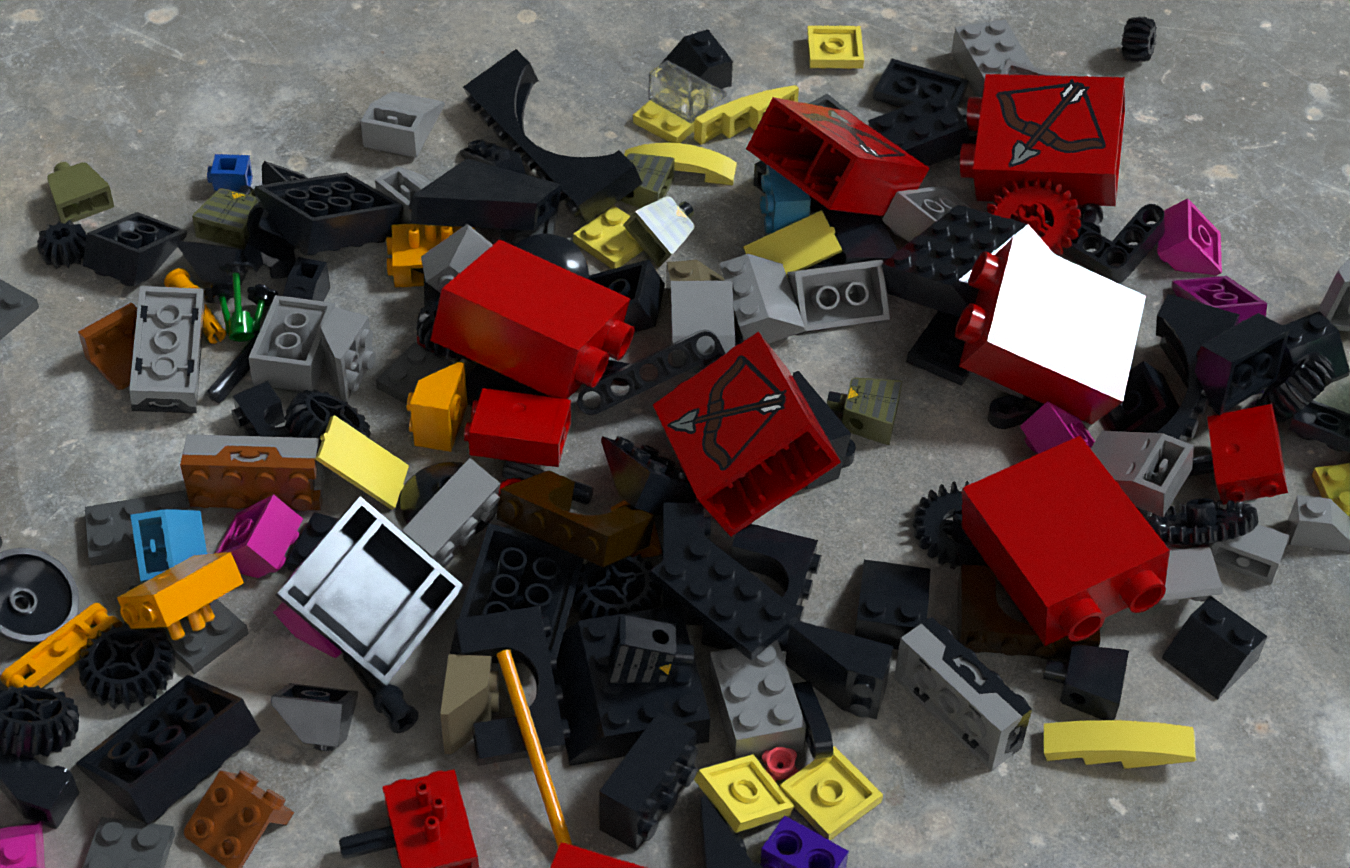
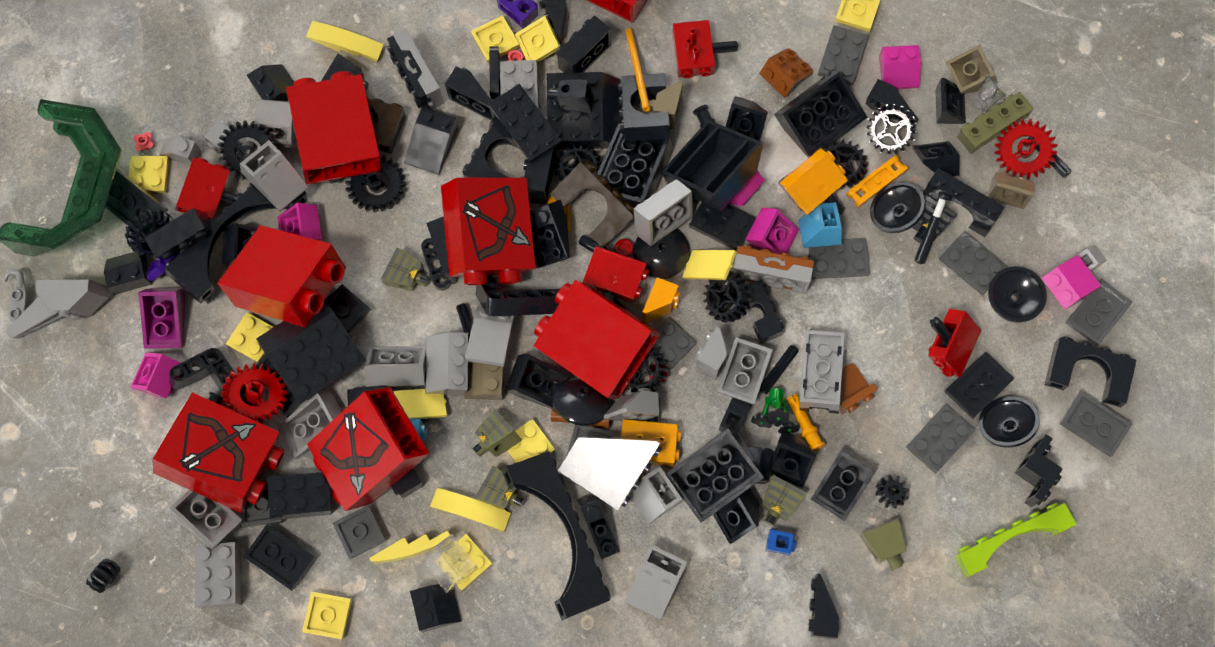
camera: 165 degrees left, 25 degrees up
none -> black slope [808,574,839,639]

